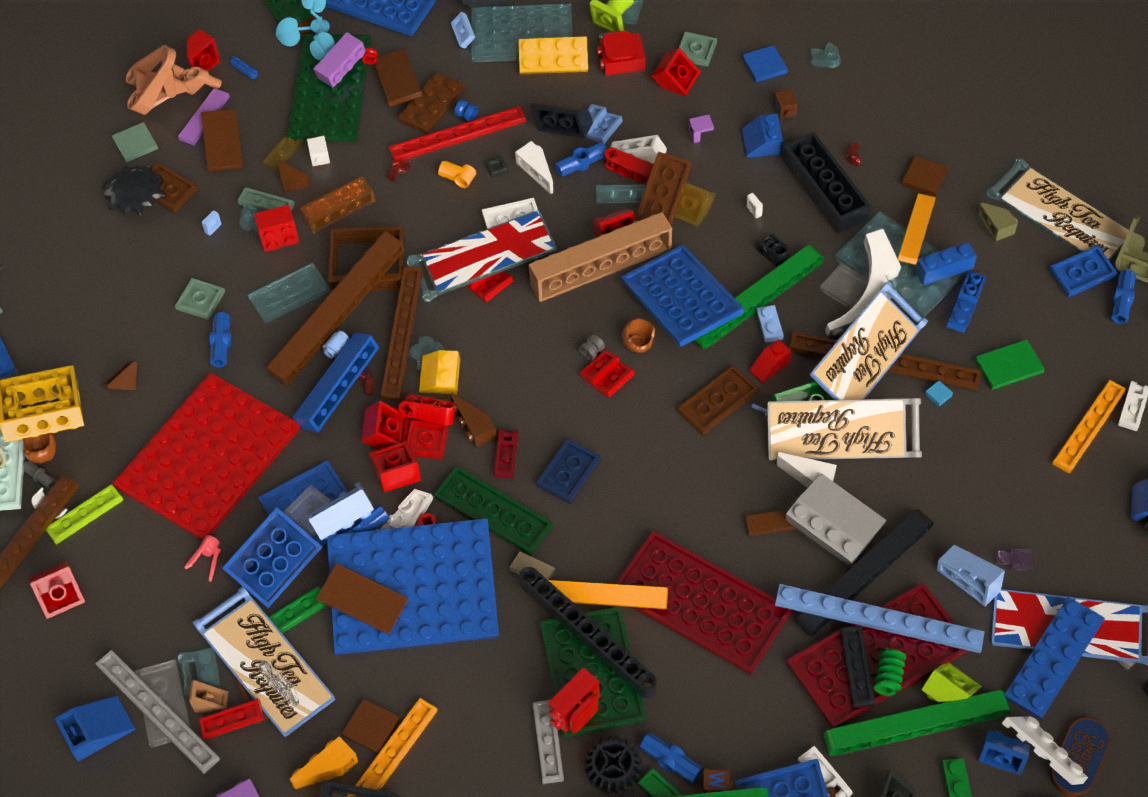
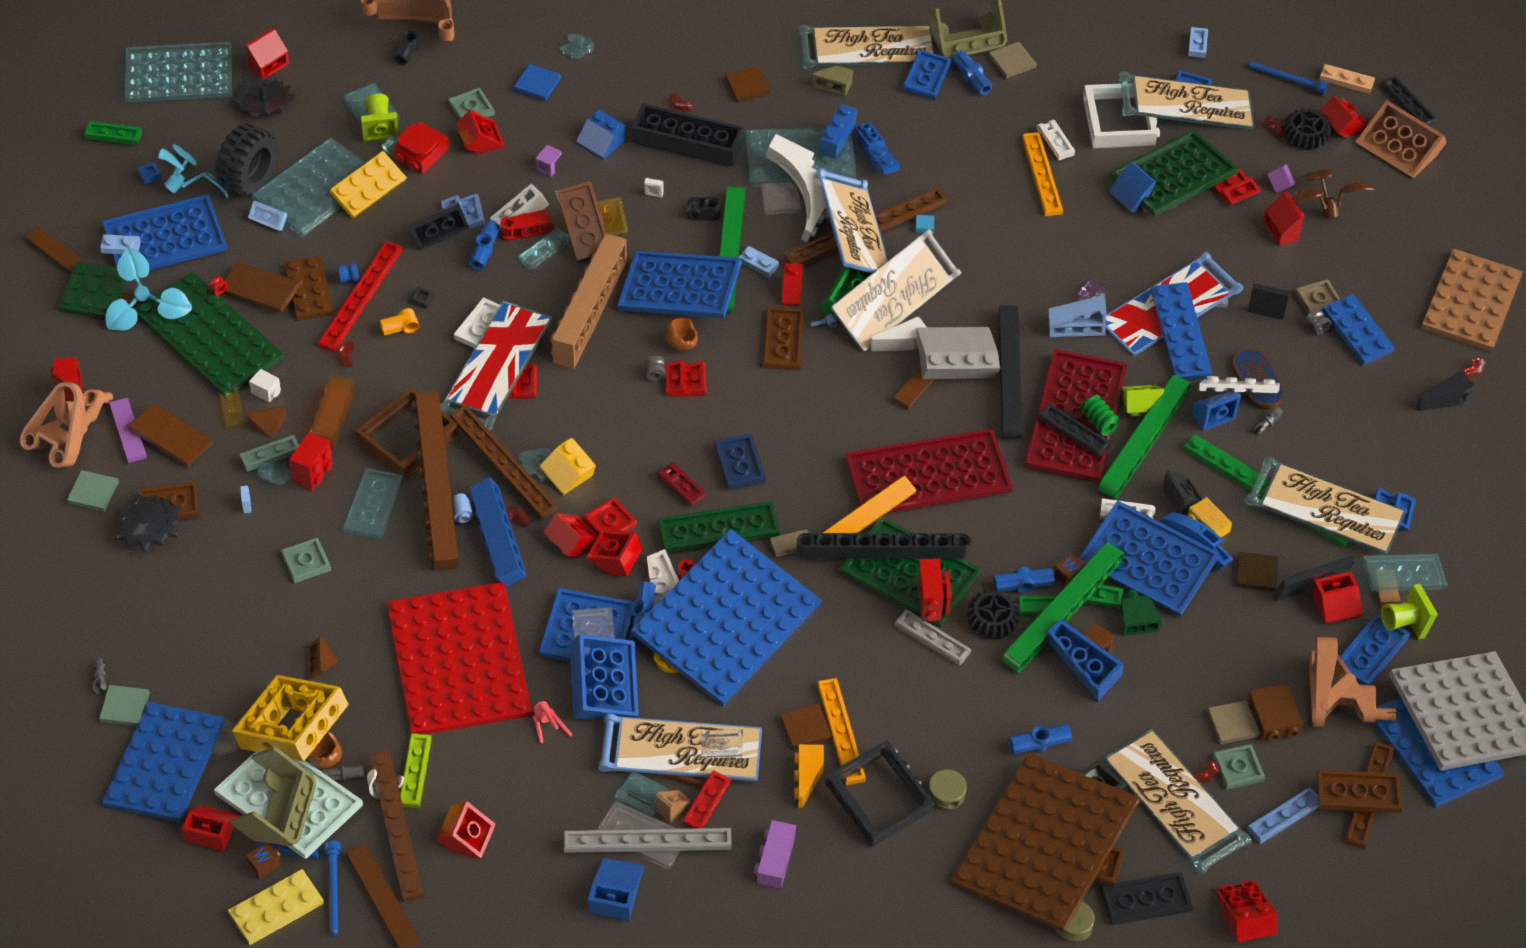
camera: 50 degrees left, 5 degrees down
blue piece [210,312,231,367] -> none
blue axle [230,56,258,79] -> none
green tile [268,586,327,633] -> none
wedge [308,482,374,540] -> none
medium lavender brick [314,32,366,88] -> none
reddish brown tile [316,563,409,635] -> none
red piece [398,394,455,426] -> none
reddish brown slope [450,393,497,448] -> none
white slope [515,141,553,194] -> none
red slope [592,209,634,238] -> none
reddish brown brick [774,89,798,119] -> none
medium blue plate [775,584,985,653] -> none
light orange tile [898,193,936,264] -> none
green tile [975,340,1045,390] -> none

